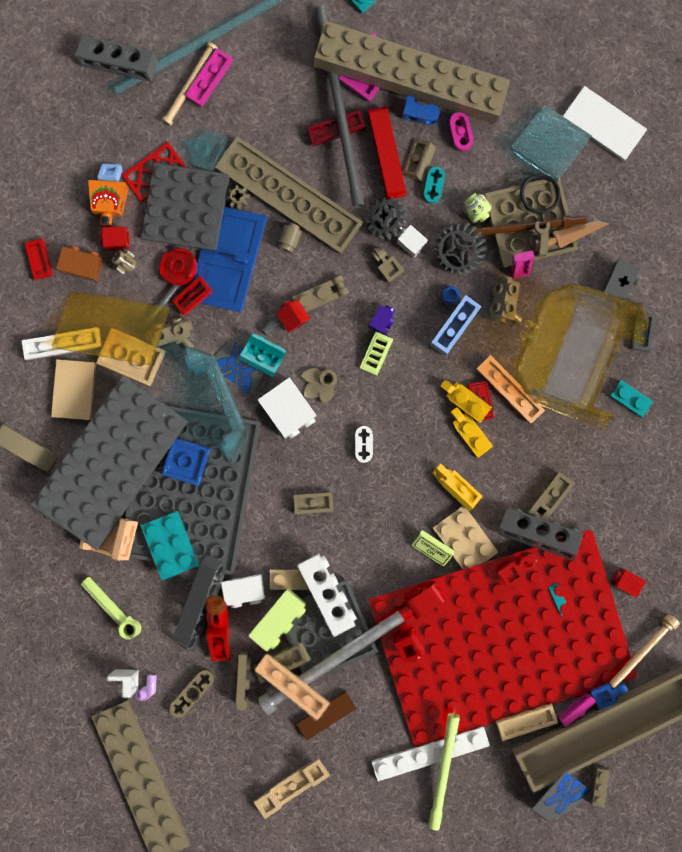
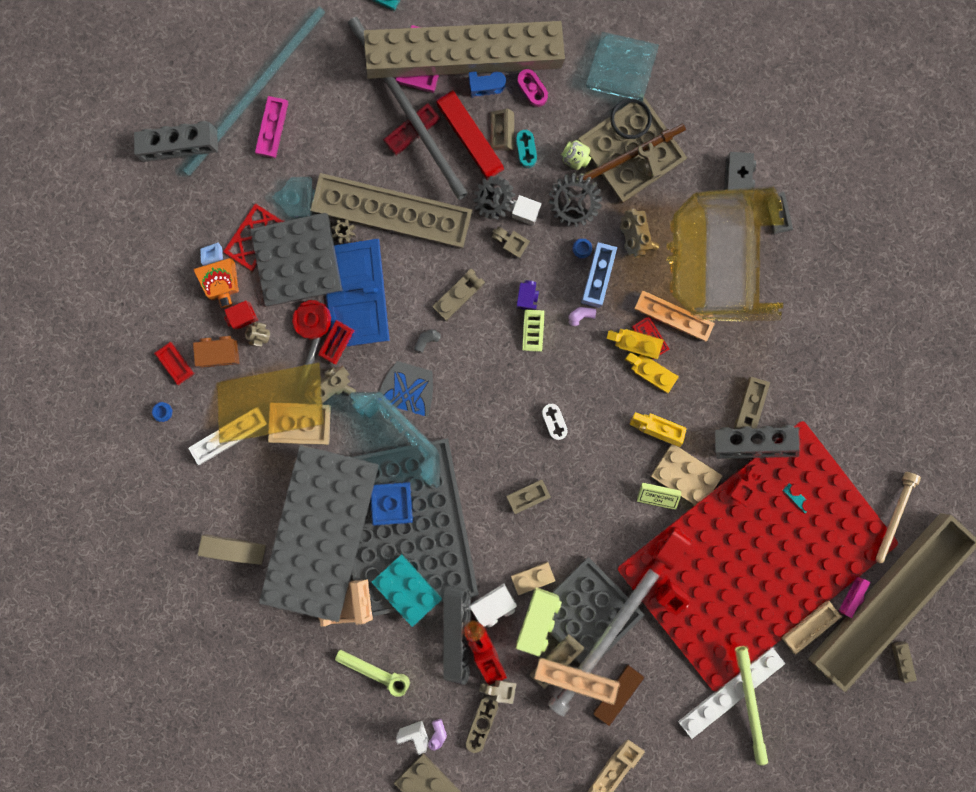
camera: 20 degrees left, 0 degrees up
tan tile [51,359,96,420] -> none
tan bar [161,42,217,126] -> none
dark tan plate [236,652,252,711] -> none
teal bracket [239,333,286,377] -> none
white brick [258,377,317,439] -> none
red brick [276,300,311,333] -> none
dark tan brick [278,223,302,253] -> none
white brick [298,553,357,636] -> none
dark tan plate [301,368,337,404] -> none
dark pink plate [510,250,535,279] -> none
sticker [532,772,591,821] -> none
medium nougat bar [548,221,610,249] -> none
white tile [562,86,647,162] -> none
blue plate [590,681,628,710] -> none
teal plate [609,380,653,418] -> none
red brick [612,568,646,598] -> none
none -> blue plate [152,402,173,422]
none -> plate [479,680,516,704]
none -> lavender arm [568,307,596,326]

